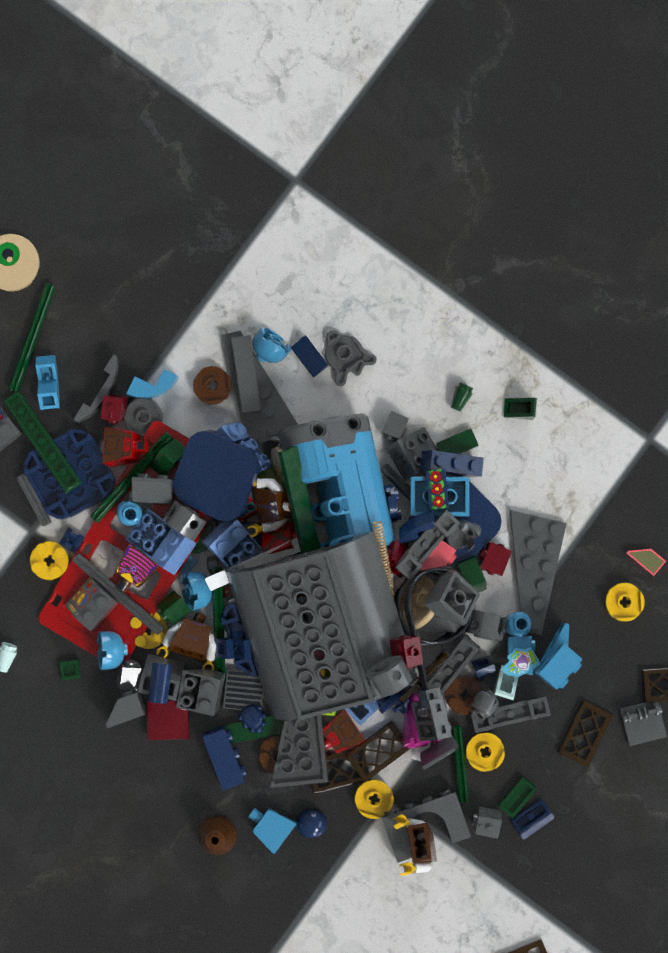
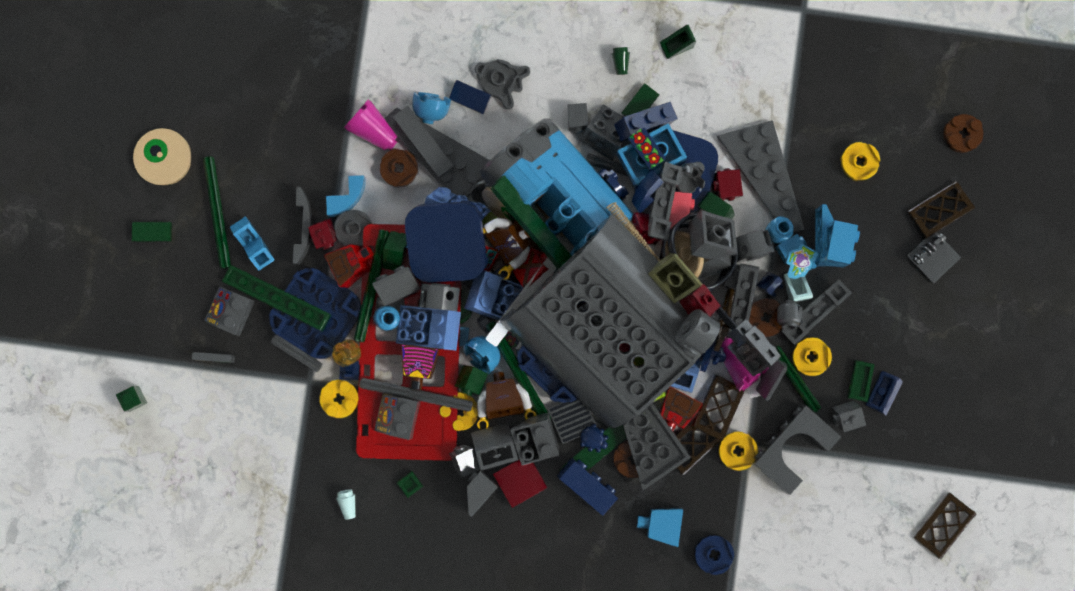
camera: 25 degrees left, 0 degrees up
dark azure cylinder [97,631,128,670] -> none
dark blue brick [148,663,172,704] -> none
reddish brown cone [198,816,237,855] -> none
dark blue slope [214,637,252,660] -> none
dark blue hair [296,809,327,838] -> none
torso [393,814,437,876] -> none
dark brown window [557,700,613,767] -> none
olive tile [626,549,666,576] -> none
none -> clear yellow head [332,339,361,367]
none -> dark pink cone [344,99,398,150]
none -> olive slope [648,253,702,304]
none -> dark blue plate [695,535,734,575]

